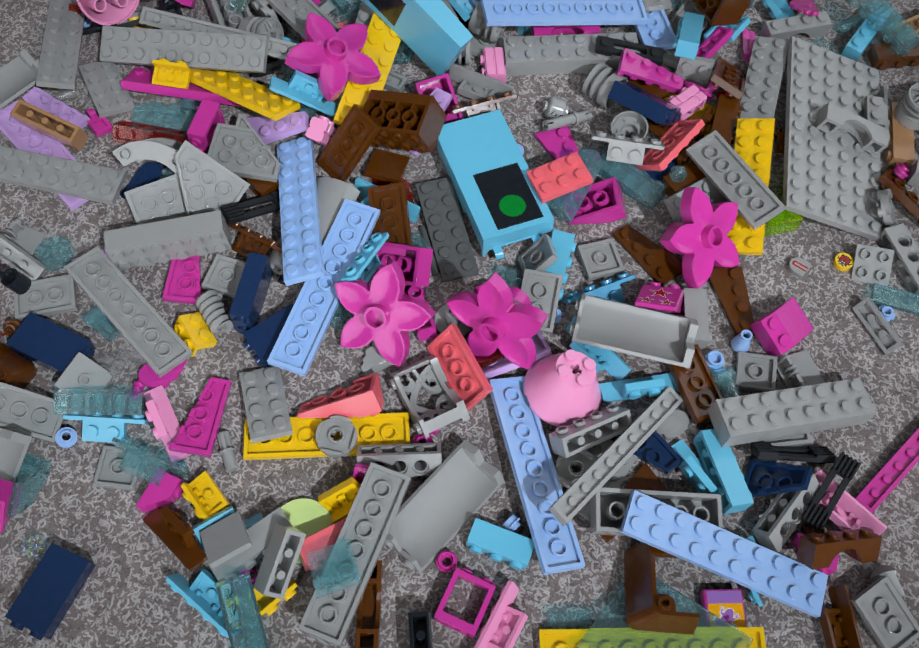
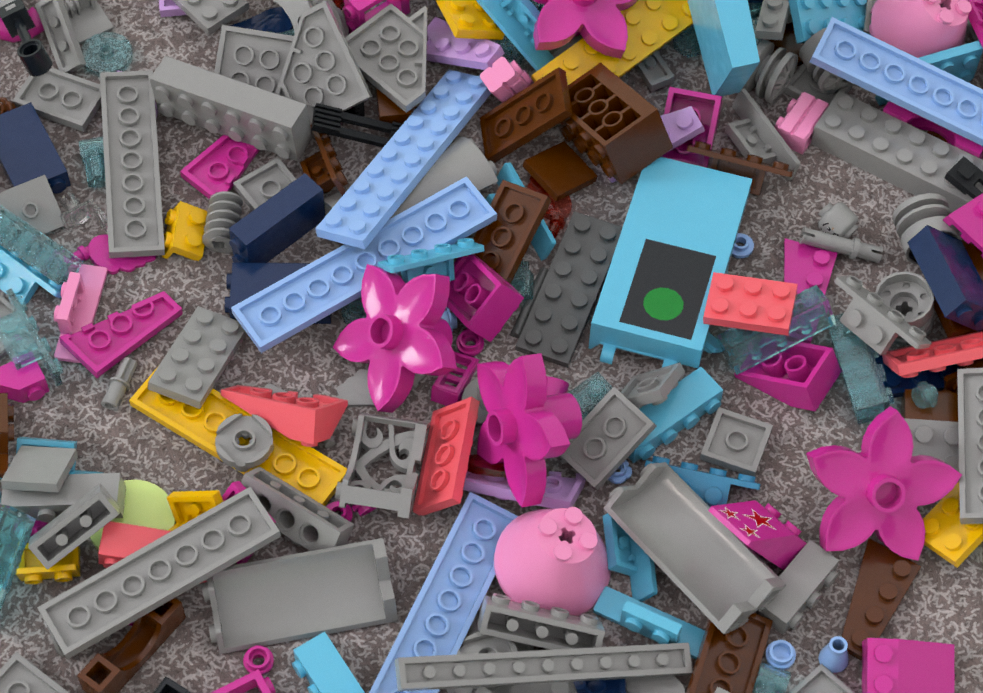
camera: 40 degrees right, 5 degrees down
yellow bracket [180,471,231,519] -> none
clear light blue hinge [306,539,362,598] -> none
light blue plate [502,514,521,532] -> none
reddish brown wing [612,224,683,287] -> none

